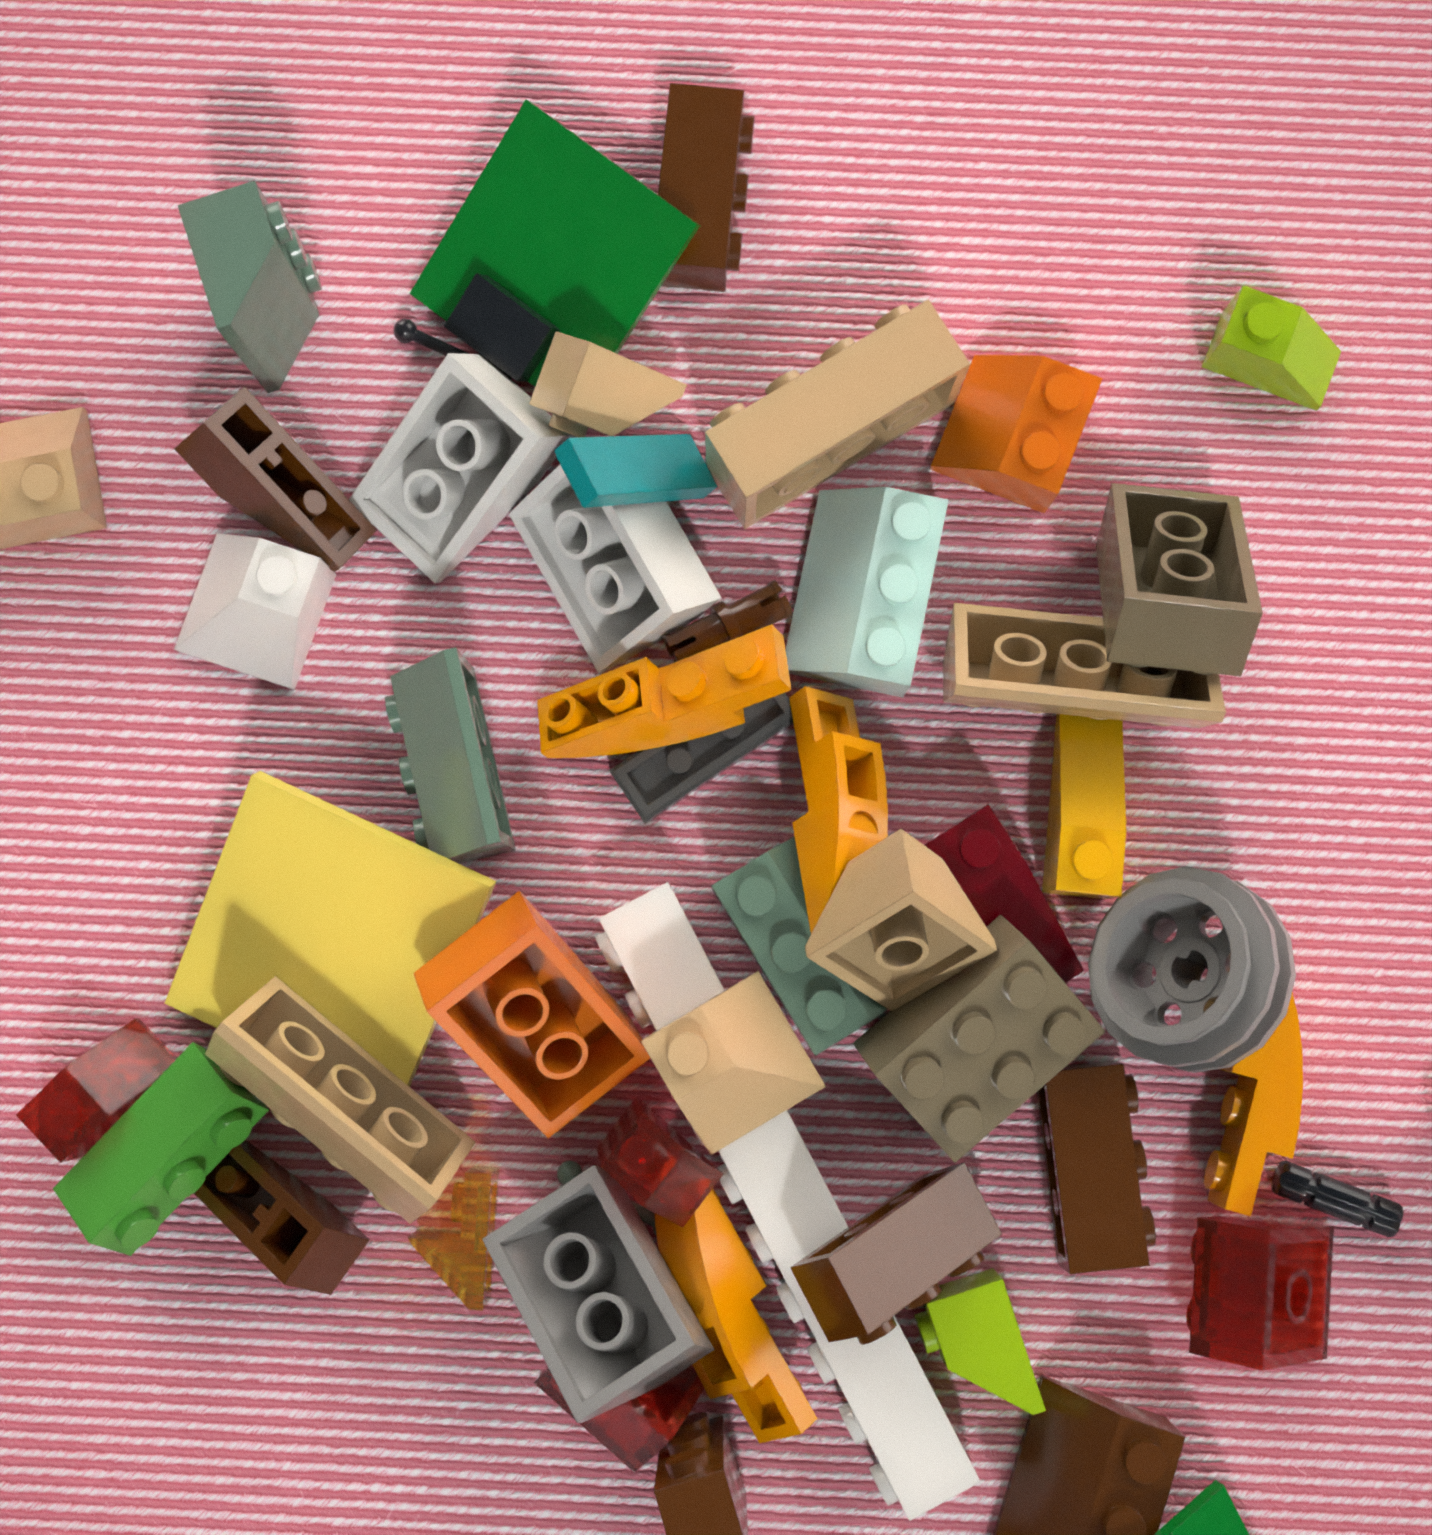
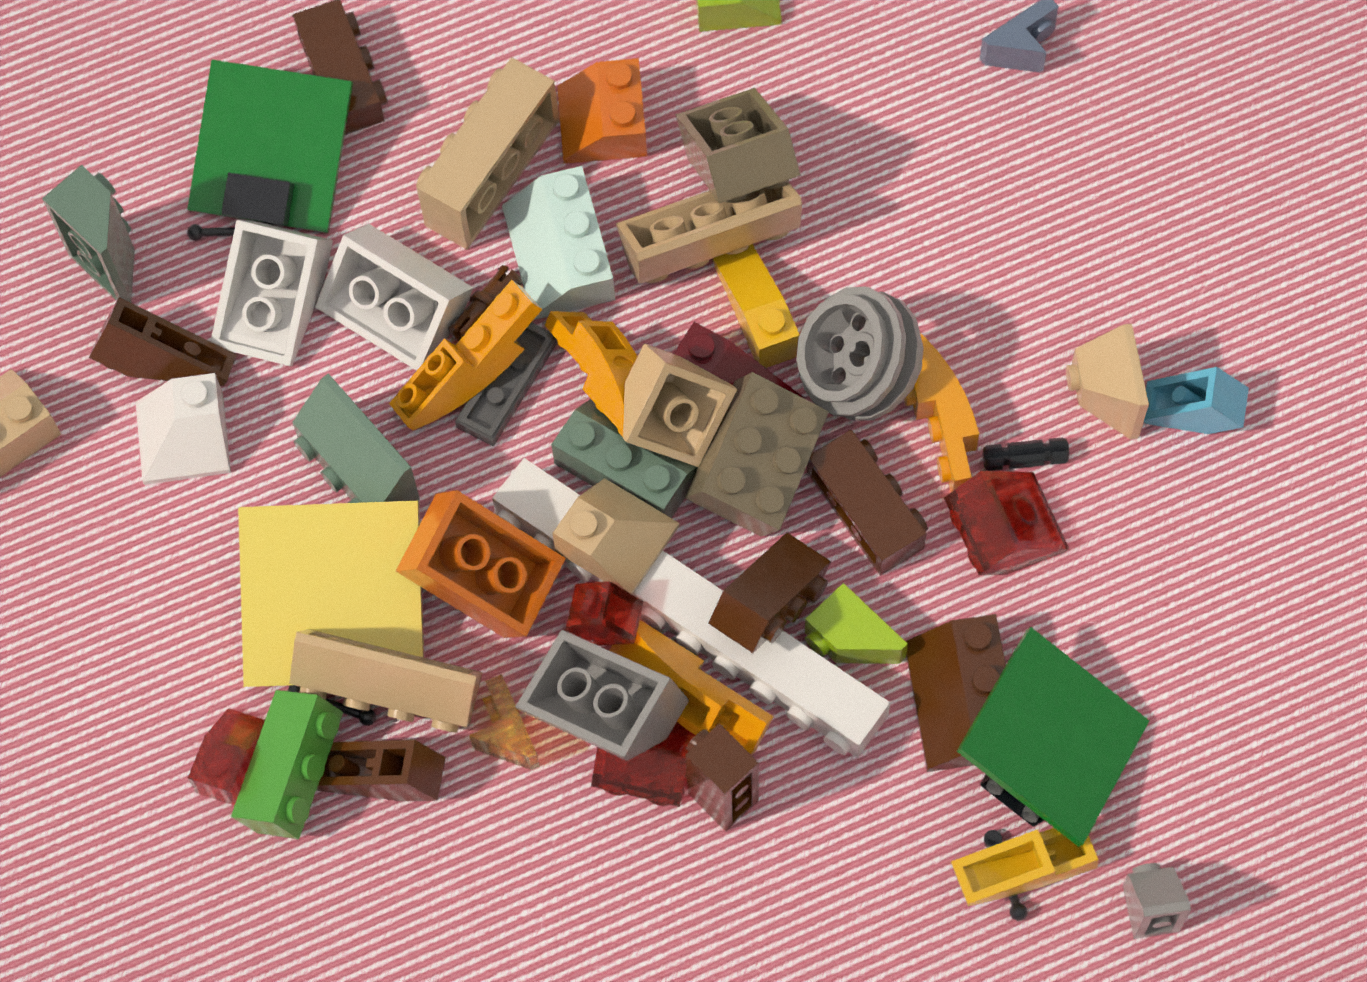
camera: 25 degrees left, 15 degrees down
tan slope [529,331,687,438] -> none
teal tile [554,434,718,508] -> none

